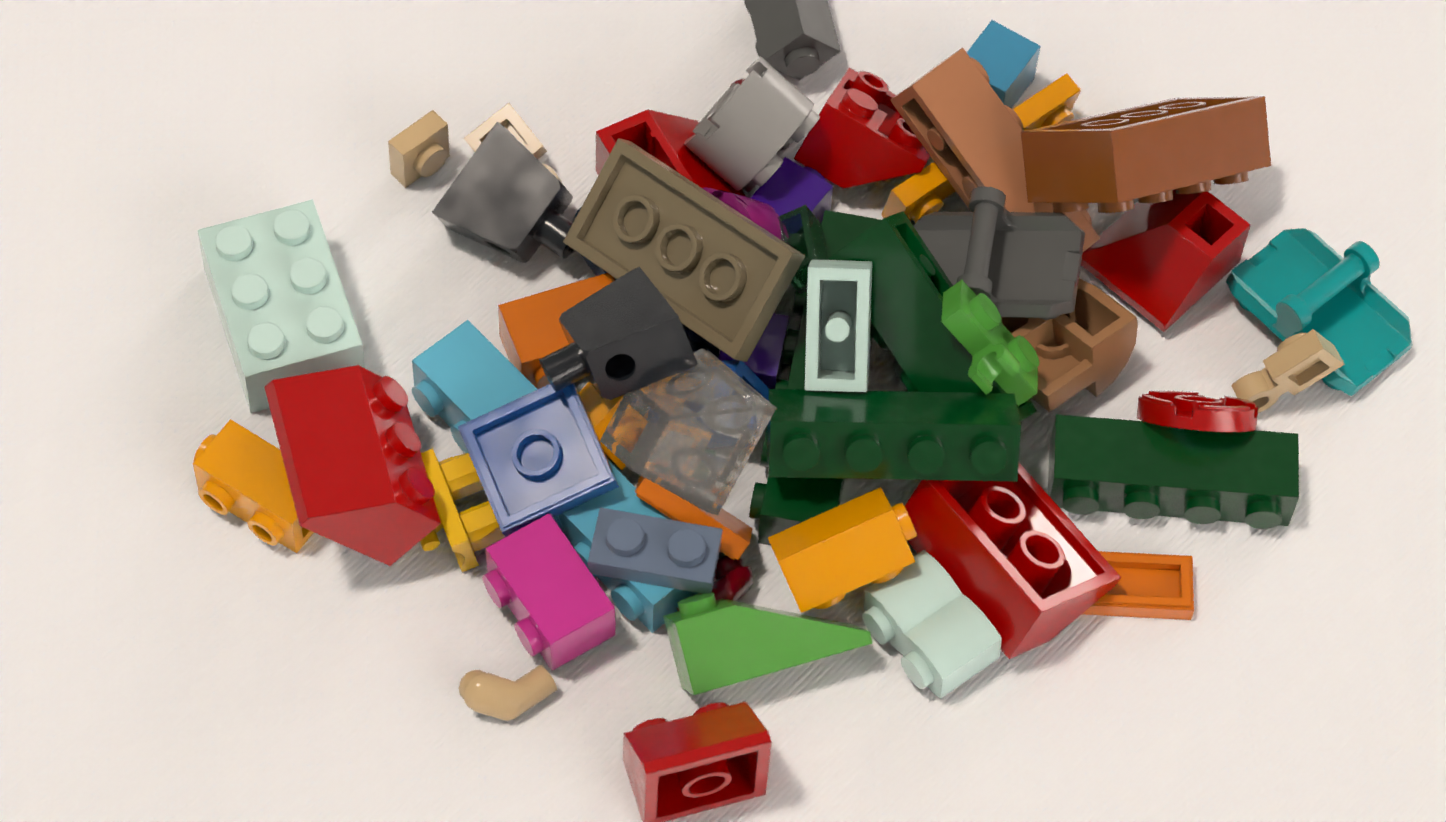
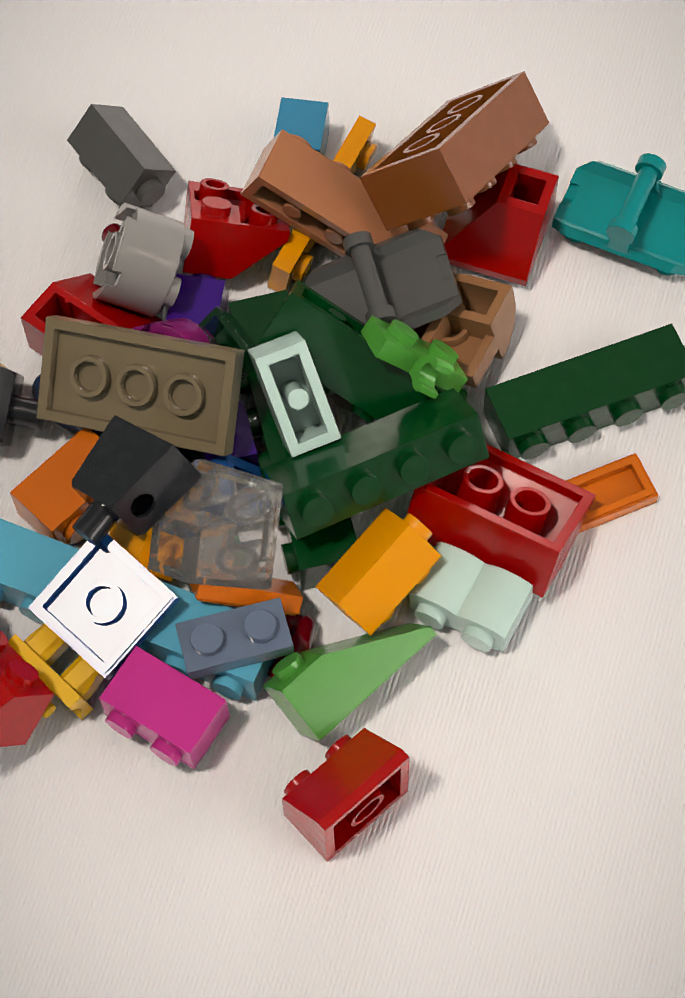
camera: 20 degrees left, 5 degrees up
tan arm [459,665,557,721] -> none
red tile [1137,391,1259,432] -> none
tan plate [1231,329,1345,413] -> none

